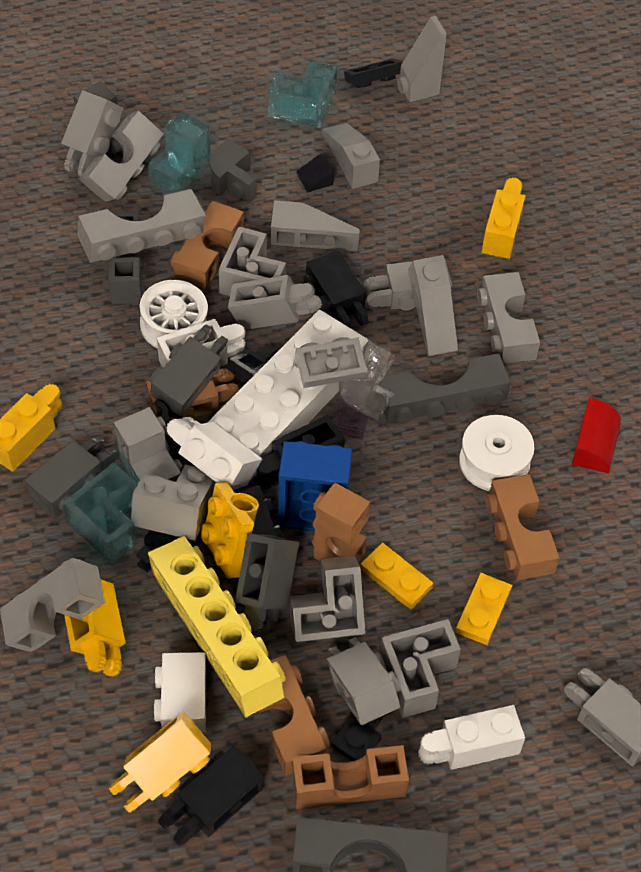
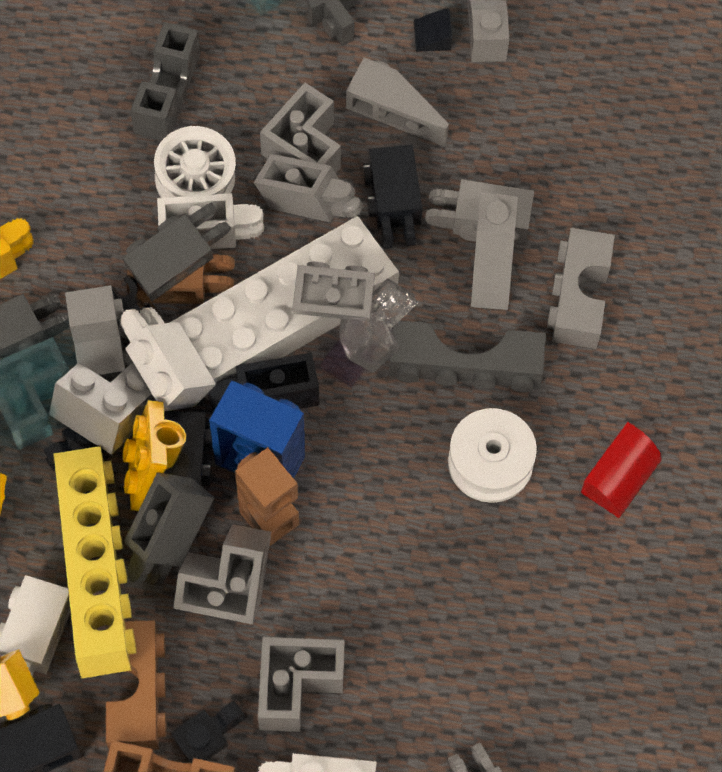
camera: 20 degrees right, 10 degrees up
light grey arch [77,189,206,263] -> none
medium nougat arch [171,201,244,291] -> none
black plate [227,344,278,382] -> none
light grey hinge [326,637,401,725] -> none
yellow plate [360,543,434,610] -> none
yellow plate [455,573,512,645] -> none
yellow hinge [481,177,526,259] -> none
medium nougat arch [485,474,560,580] -> none

